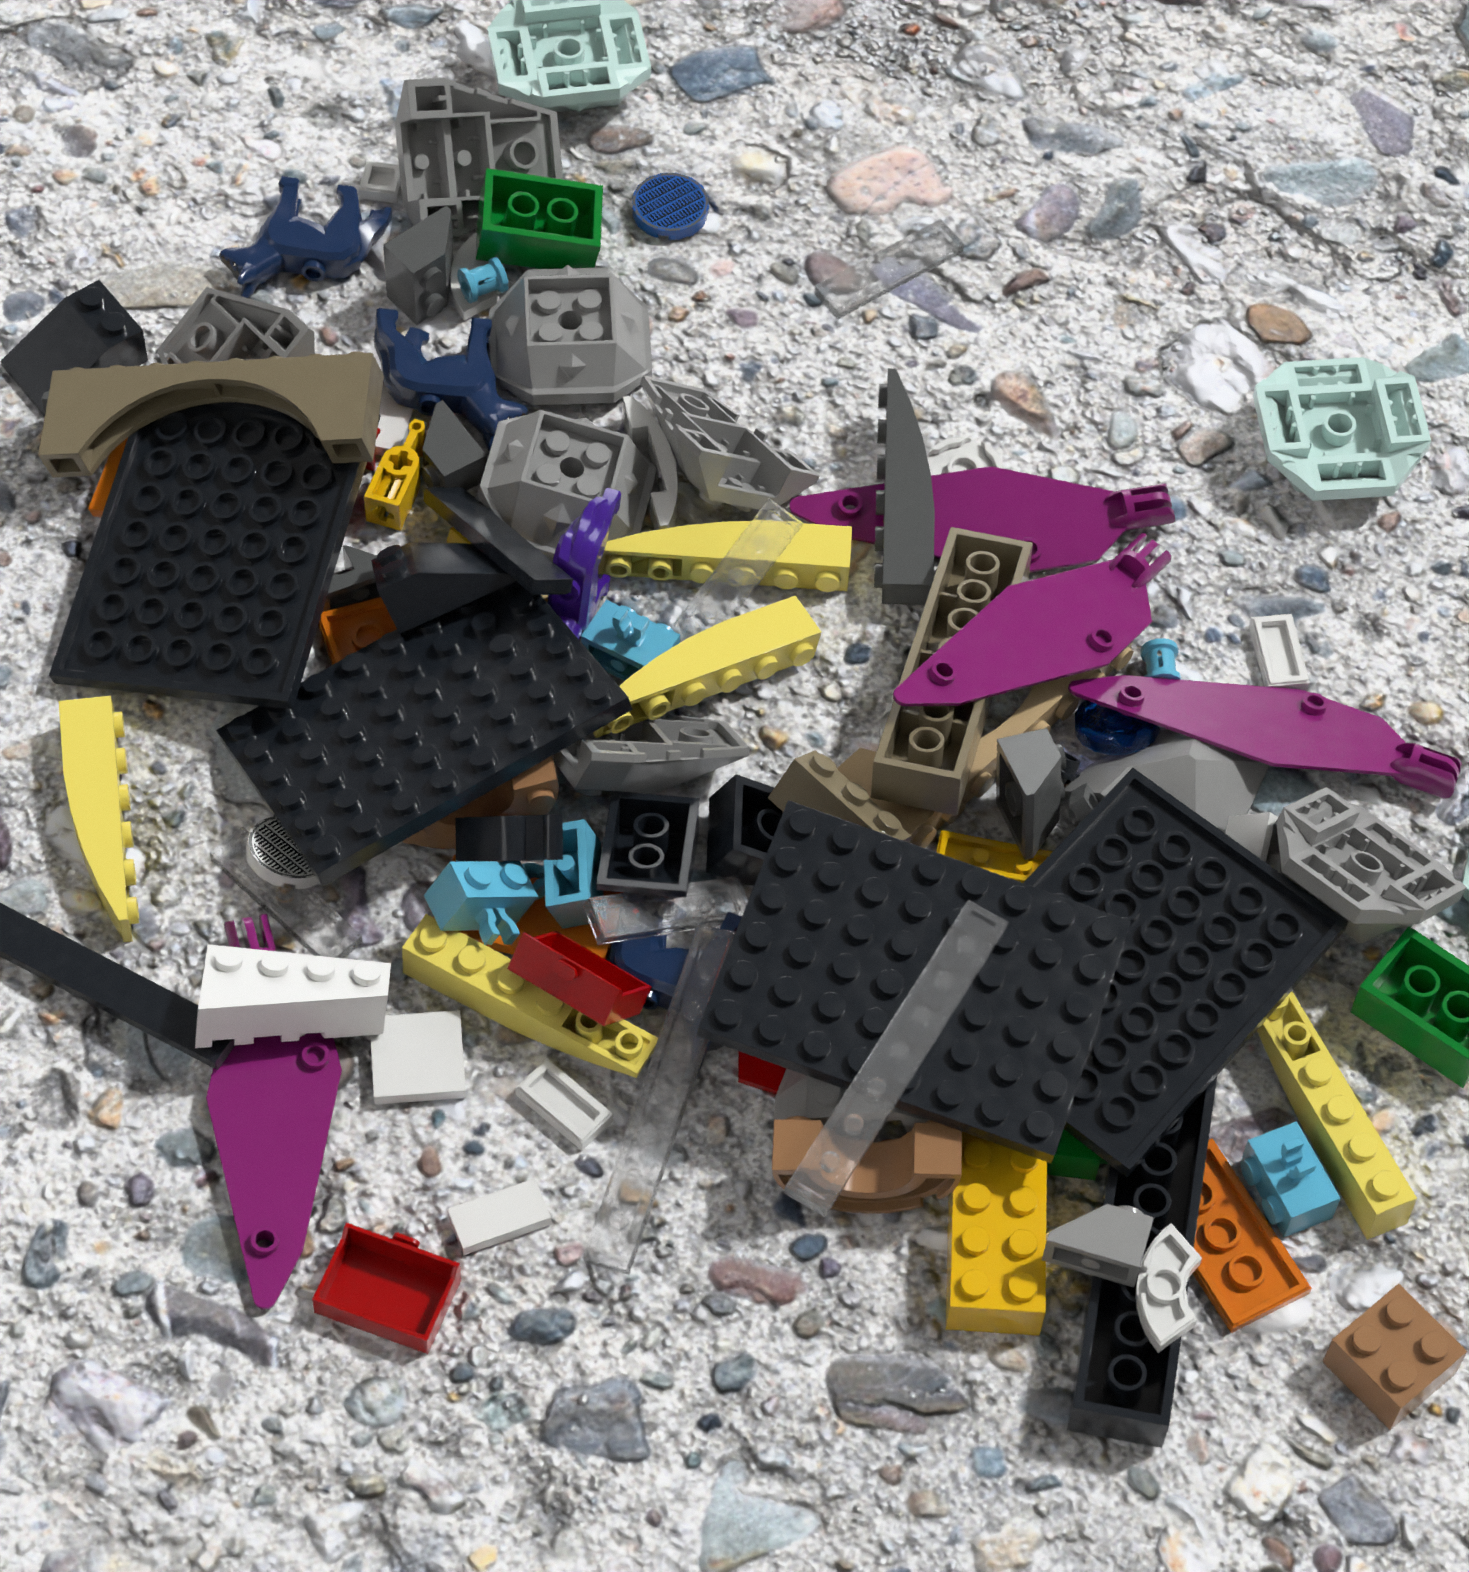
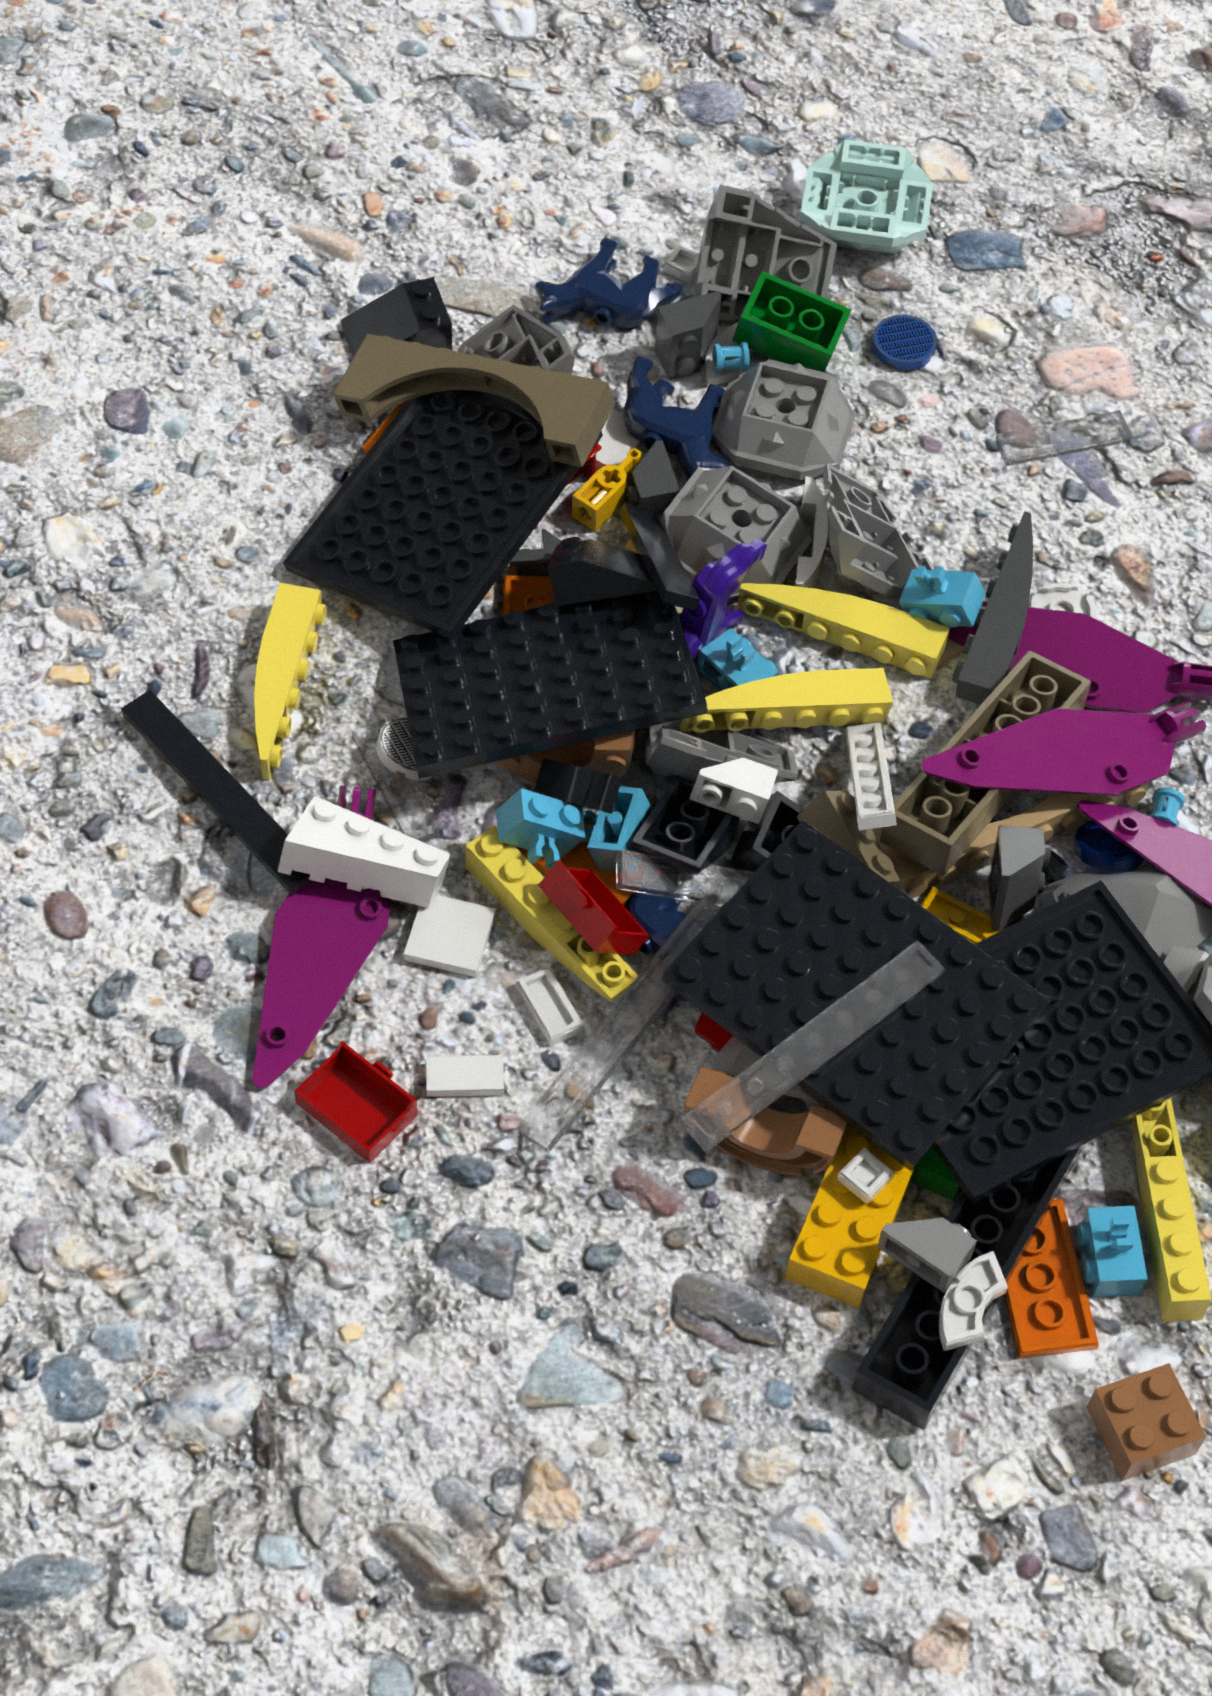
camera: 20 degrees right, 0 degrees up
clear tile [671,498,803,643] -> none
none -> white slope [689,758,778,824]
none -> white tile [837,1148,895,1204]
none -> white tile [845,722,897,831]
none -> medium azure brick [899,566,986,627]

